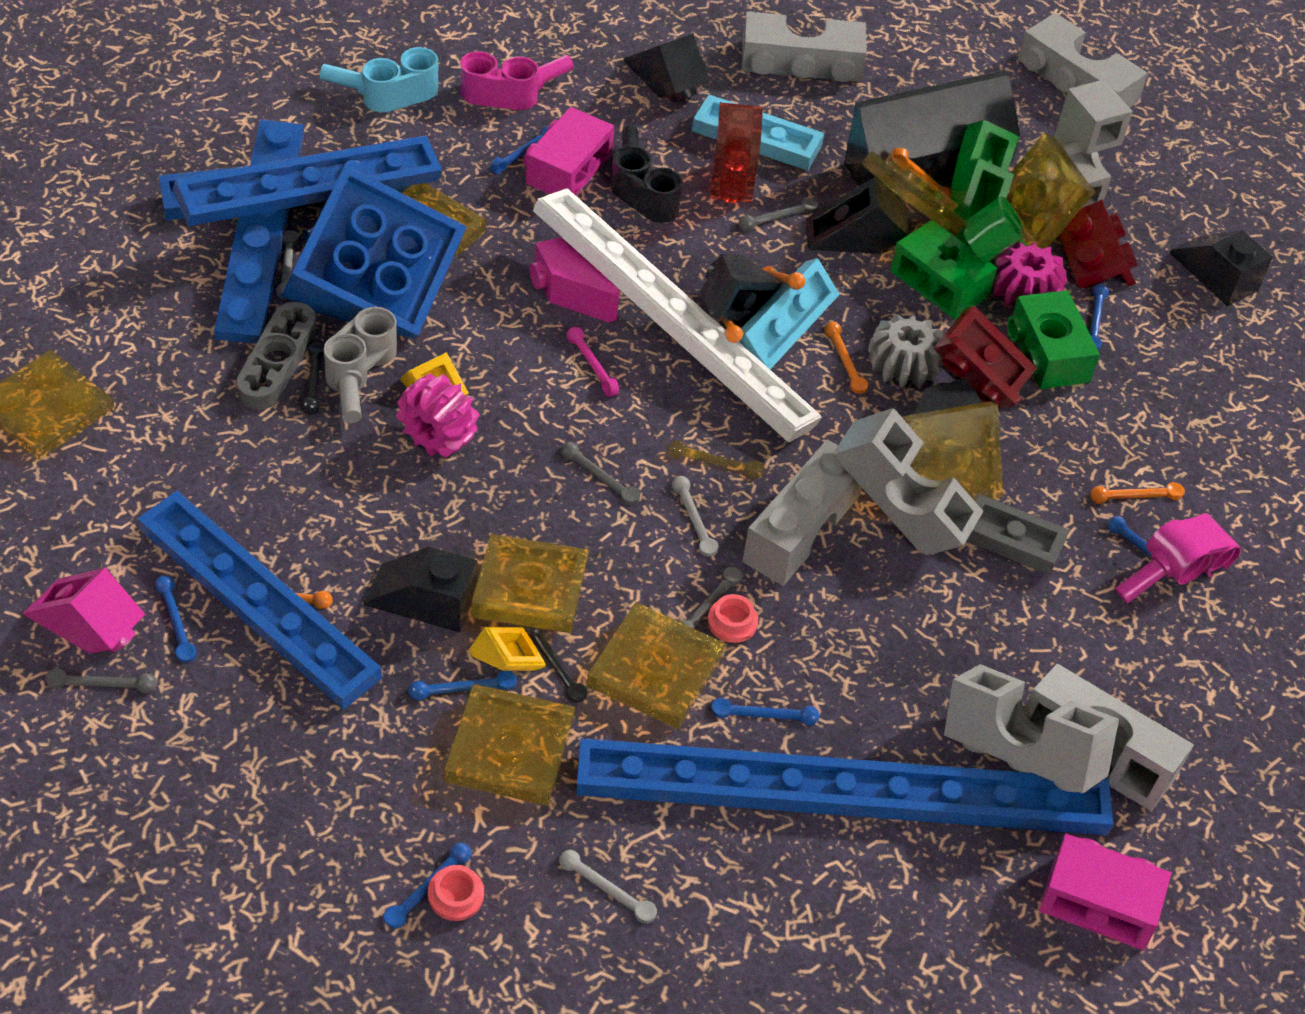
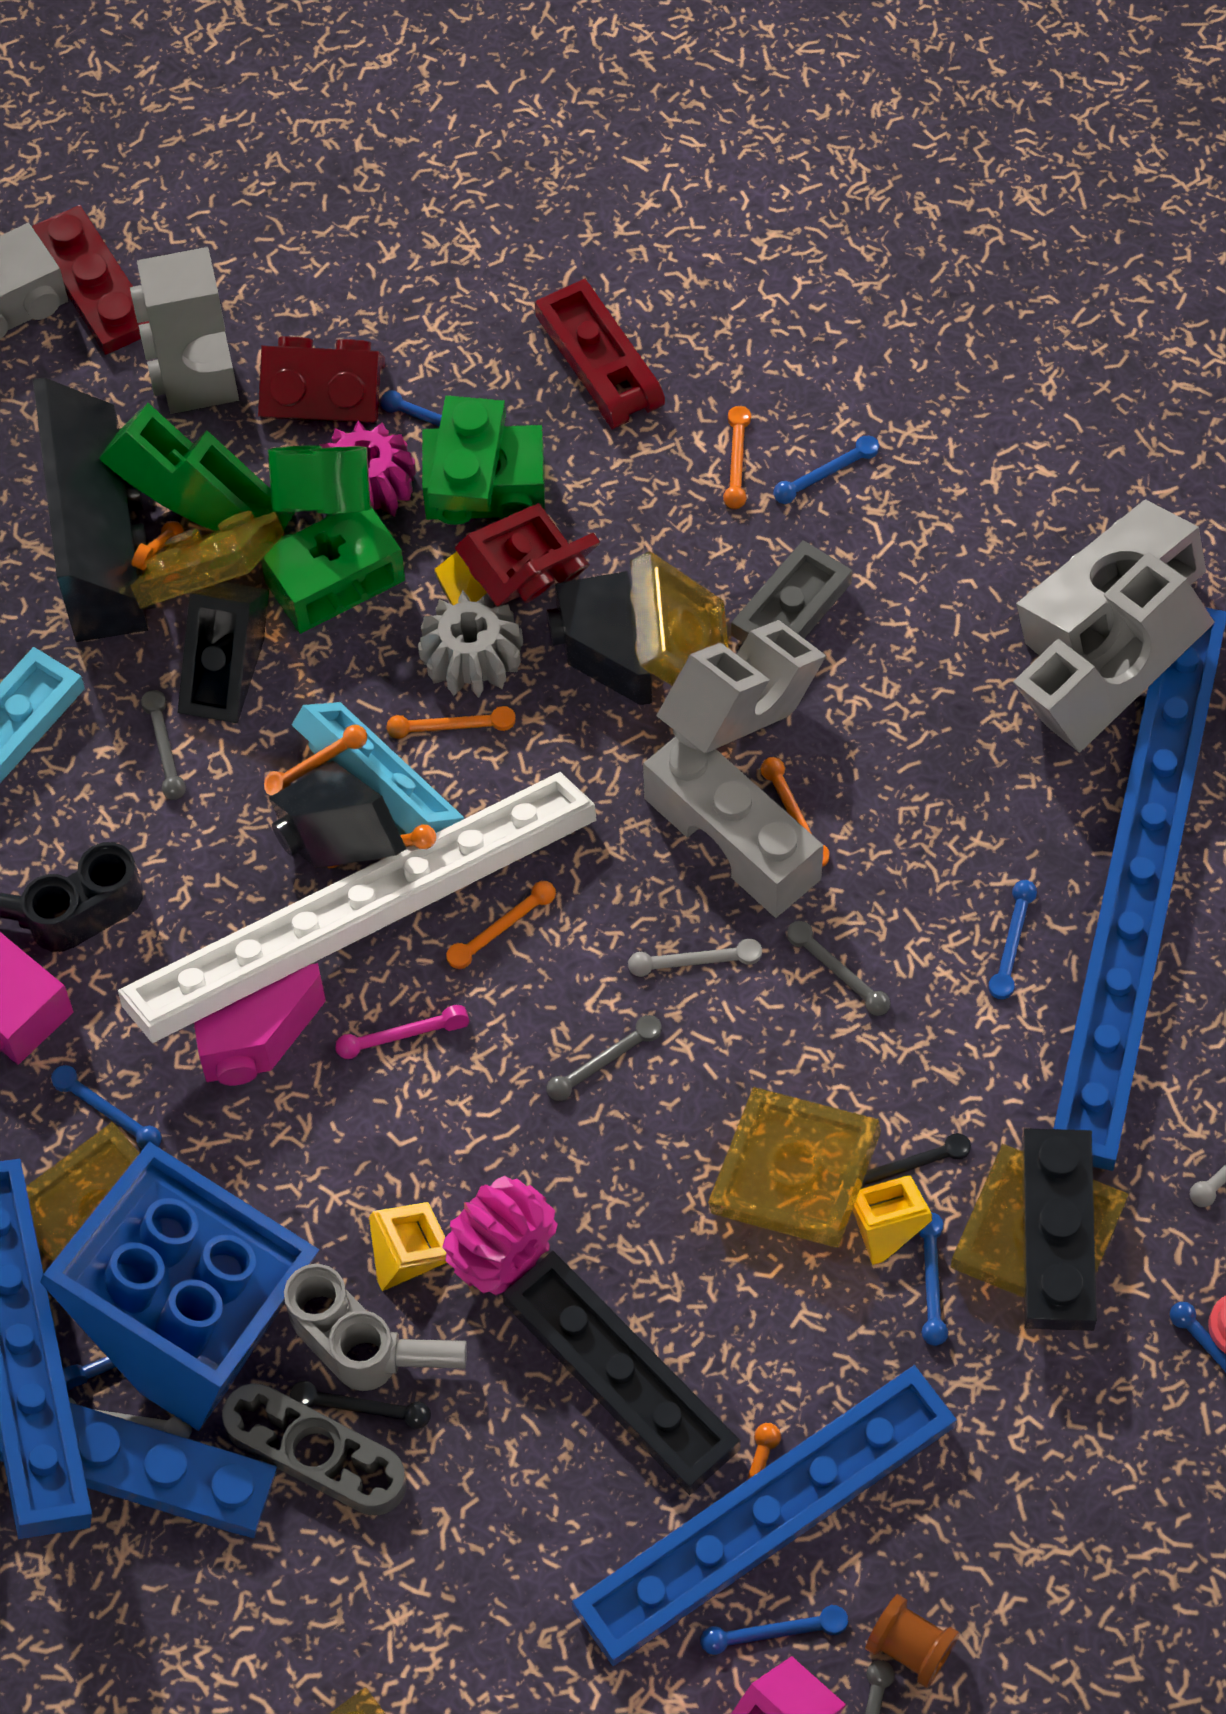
camera: 70 degrees left, 10 degrees up
black slope [364,547,477,633] -> none
clear yellow plate [587,602,727,730] -> none
clear yellow hinge [668,440,765,479] -> none
coral plate [708,594,758,643] -> none
clear red brick [709,102,763,203] -> none
clear yellow plate [1006,133,1095,249] -> none
dark pink beam [1115,513,1242,604] -> none
black slope [1170,230,1273,306] -> none
none -> dark red plate [32,205,150,355]
none -> blue hinge [51,1065,162,1150]
none -> green plate [427,395,506,513]
none -> orange hinge [446,880,556,969]
none -> black plate [502,1251,741,1496]
none -> dark red plate [534,278,665,429]
none -> orange hinge [760,757,830,867]
none -> dark orange bush [865,1594,960,1688]
none -> black plate [1022,1128,1097,1331]

